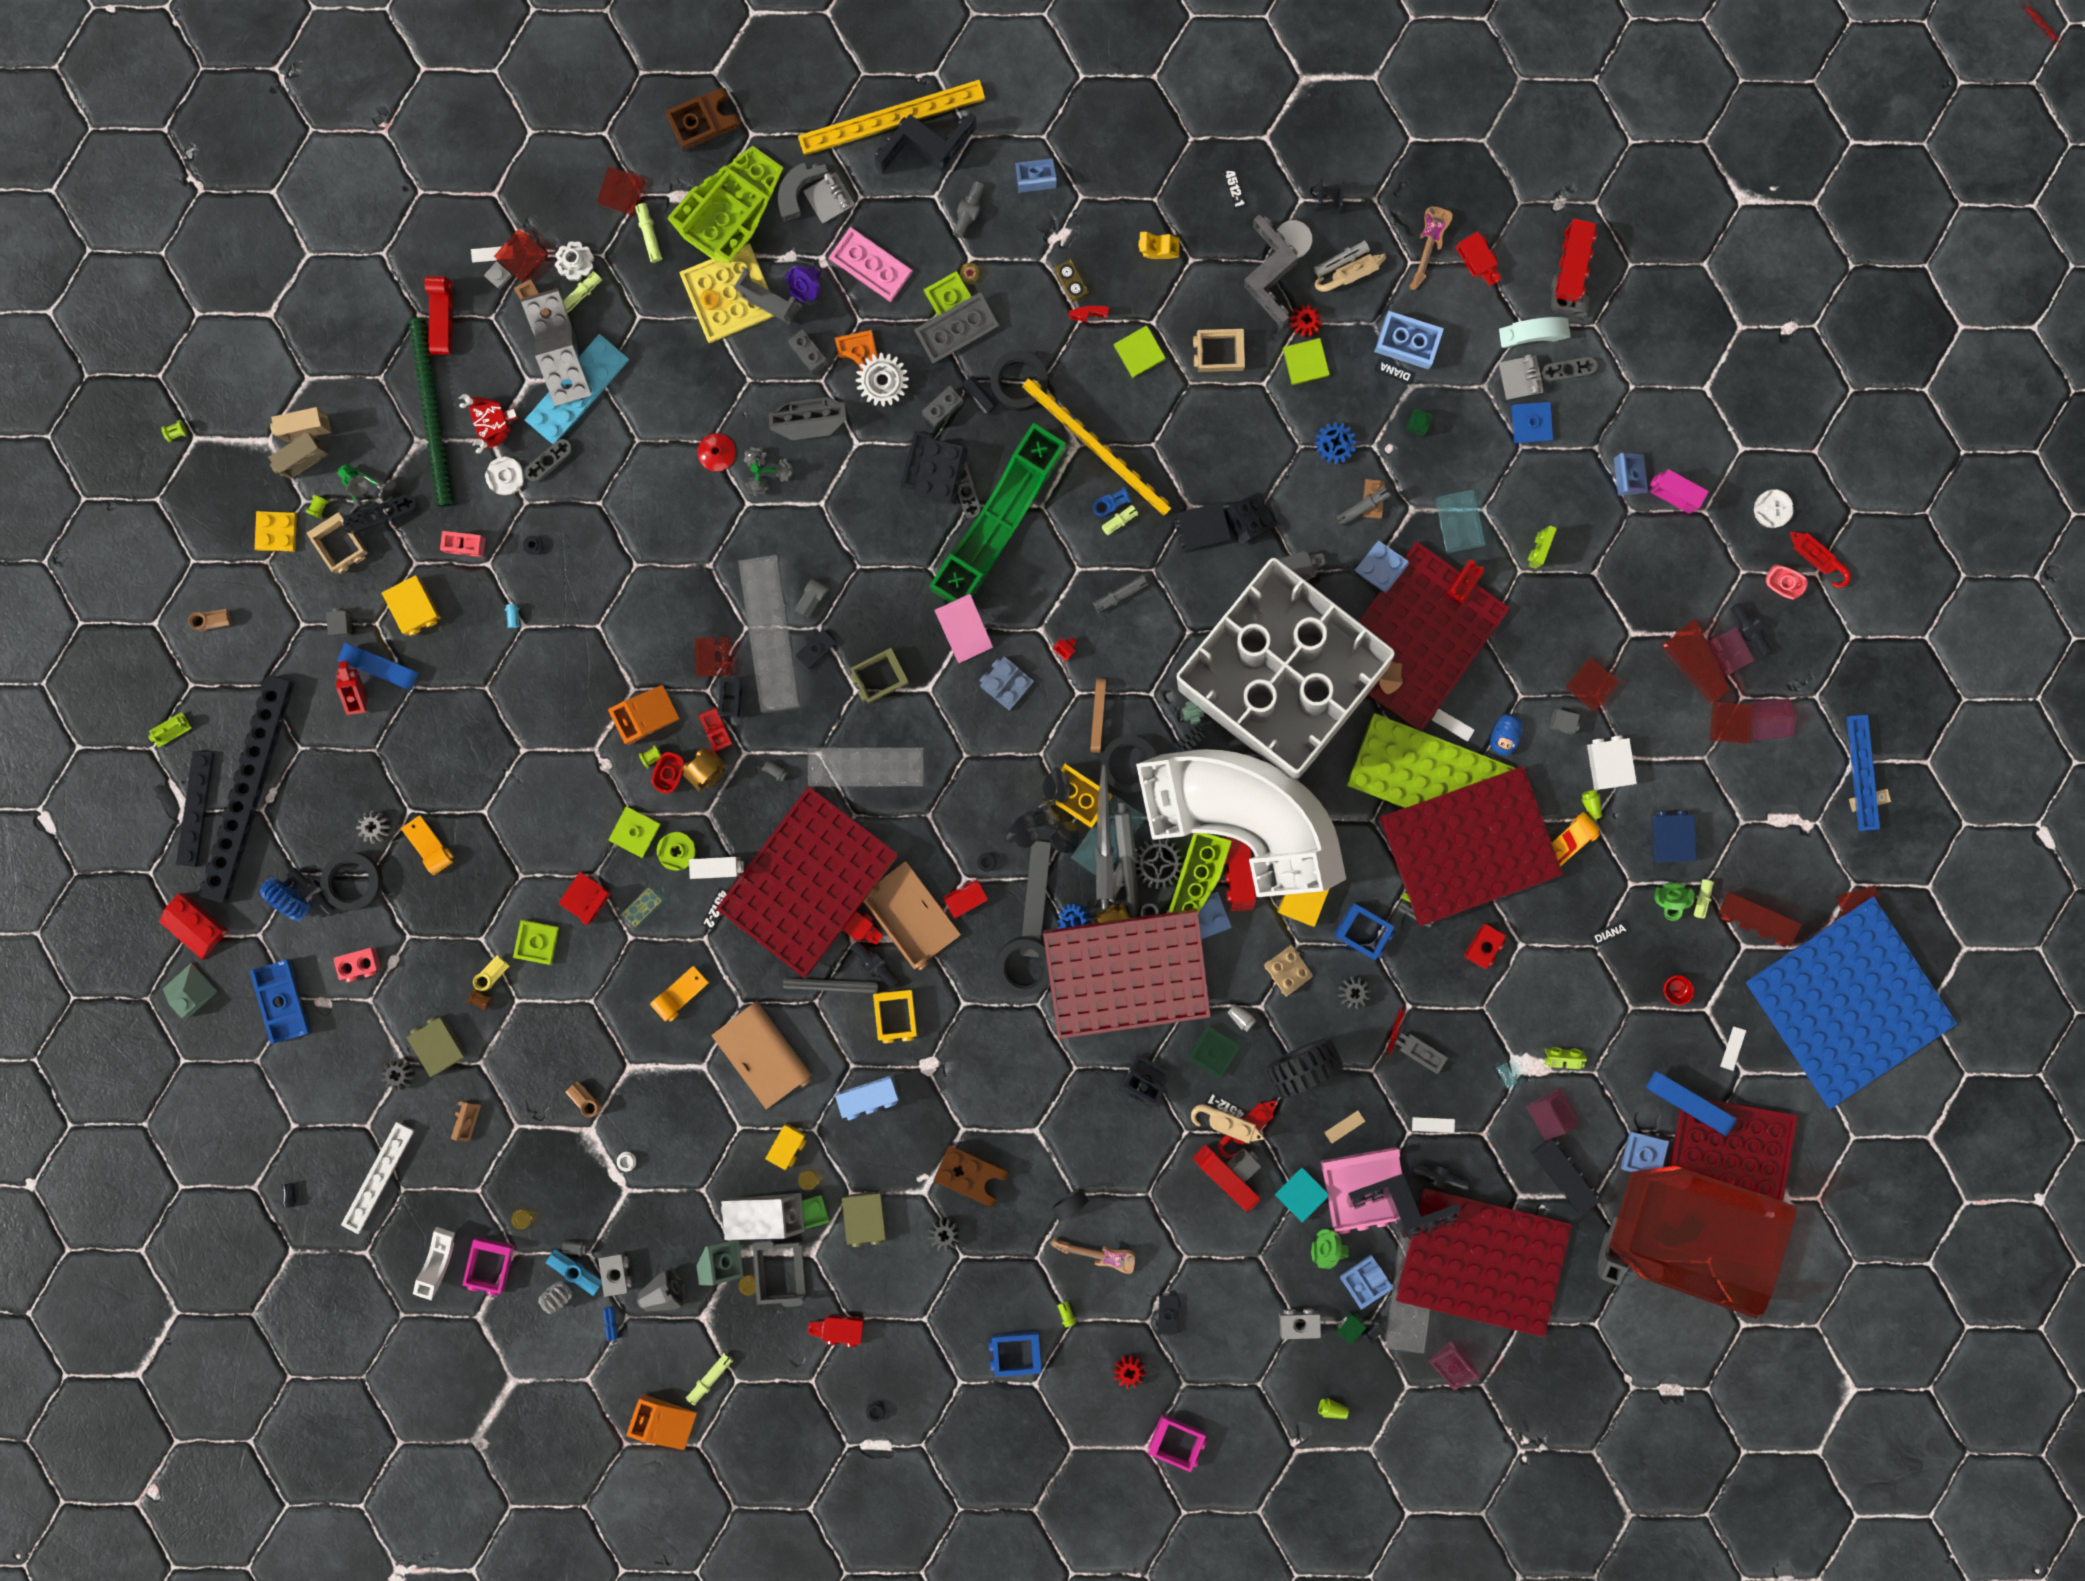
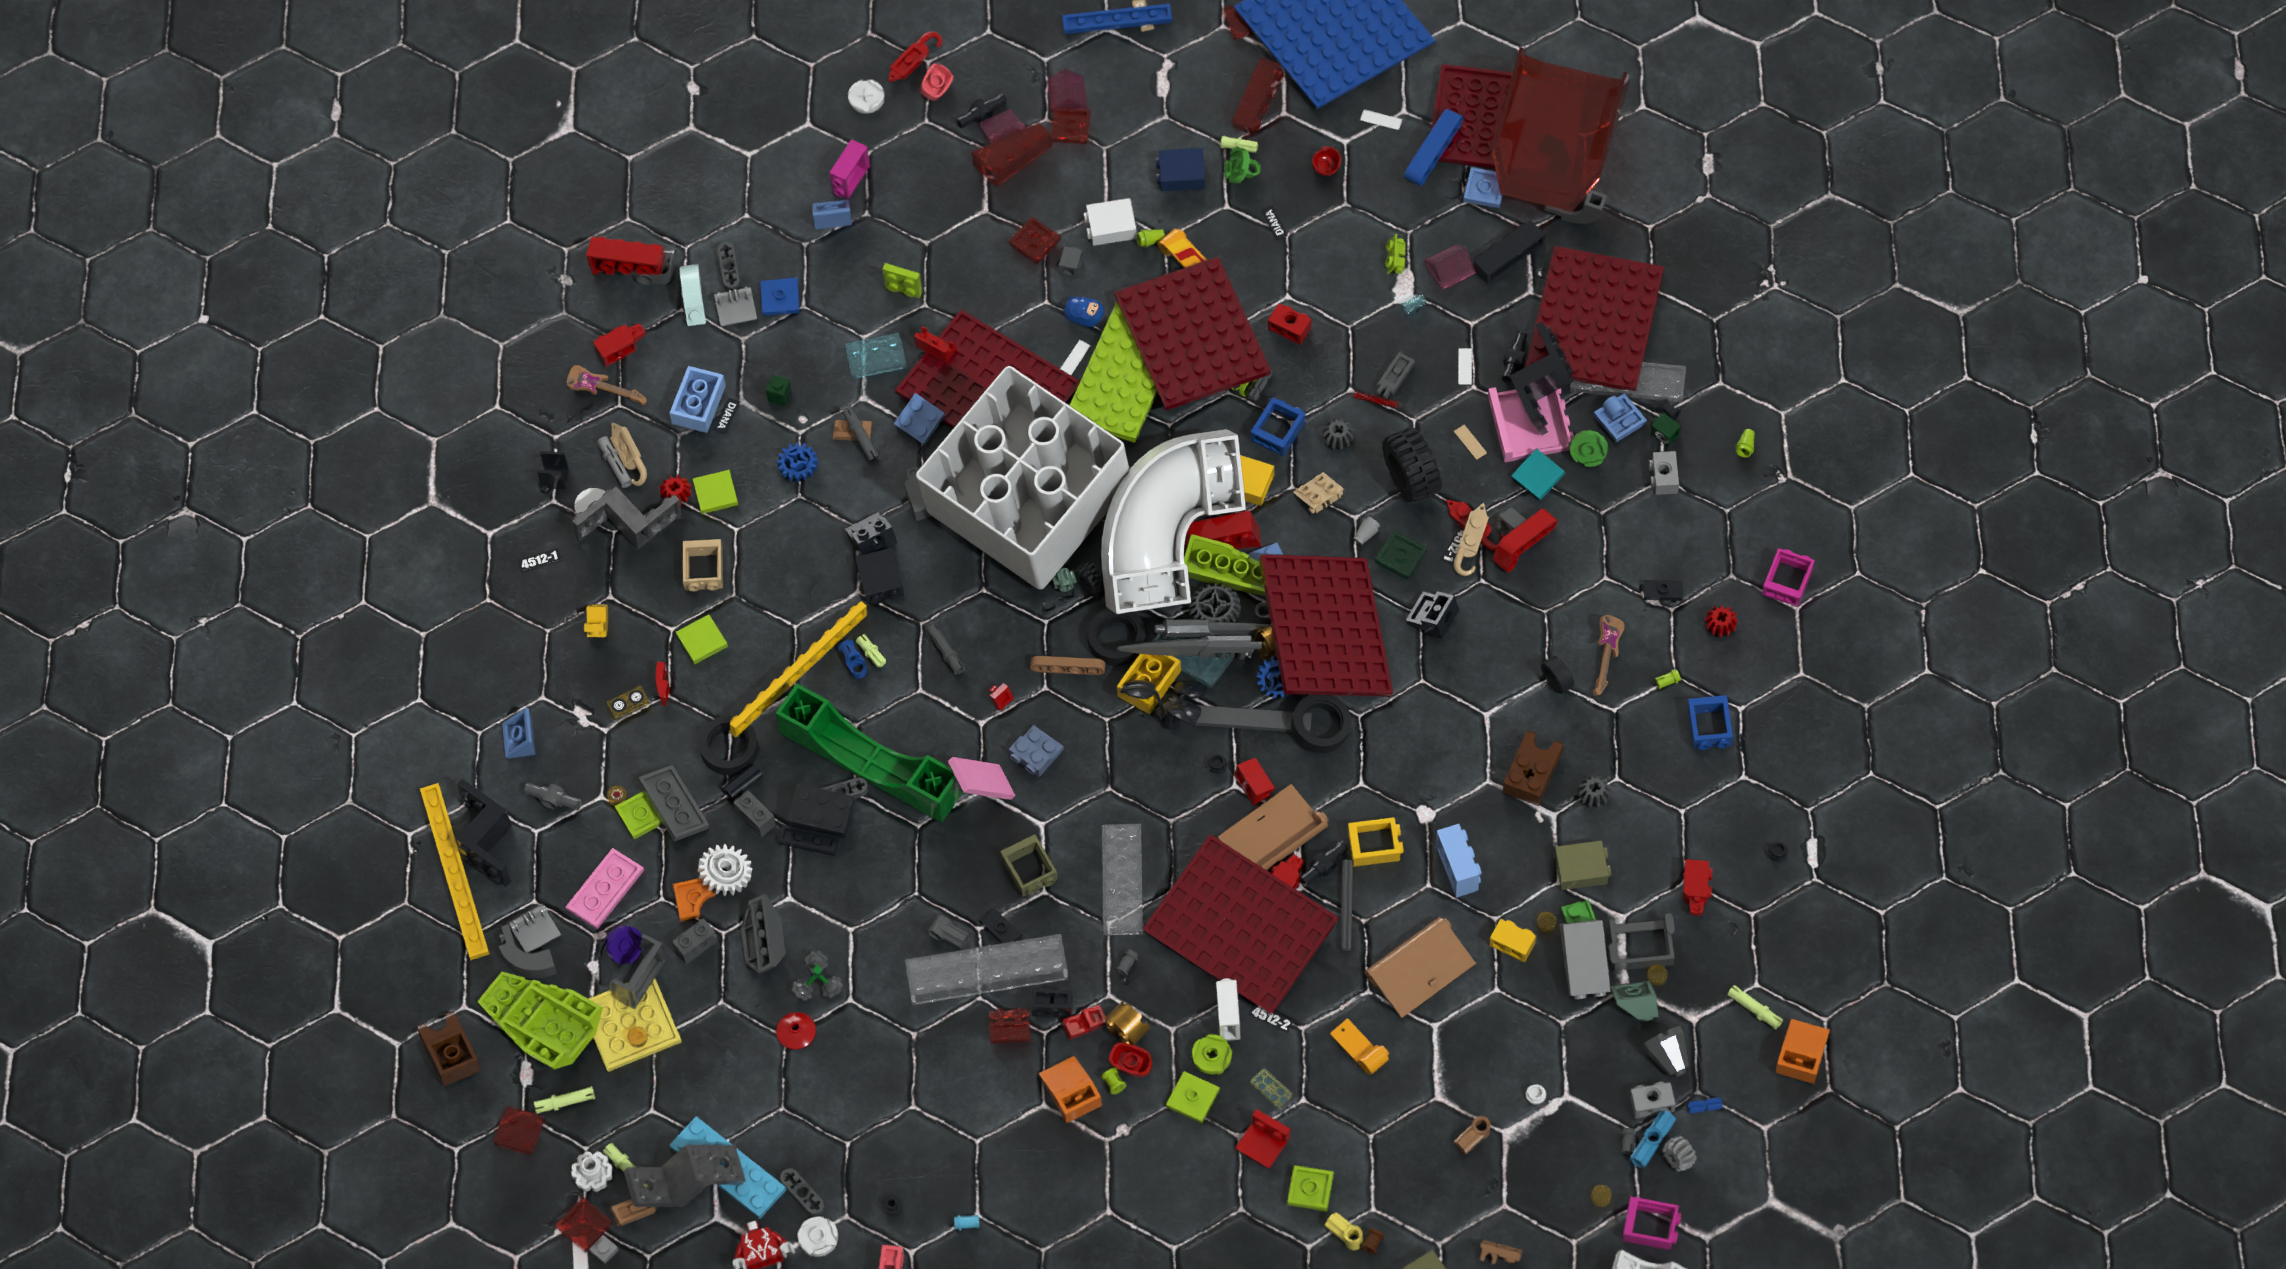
camera: 85 degrees left, 25 degrees down
clear pink slope [1428,1341,1480,1391] -> none

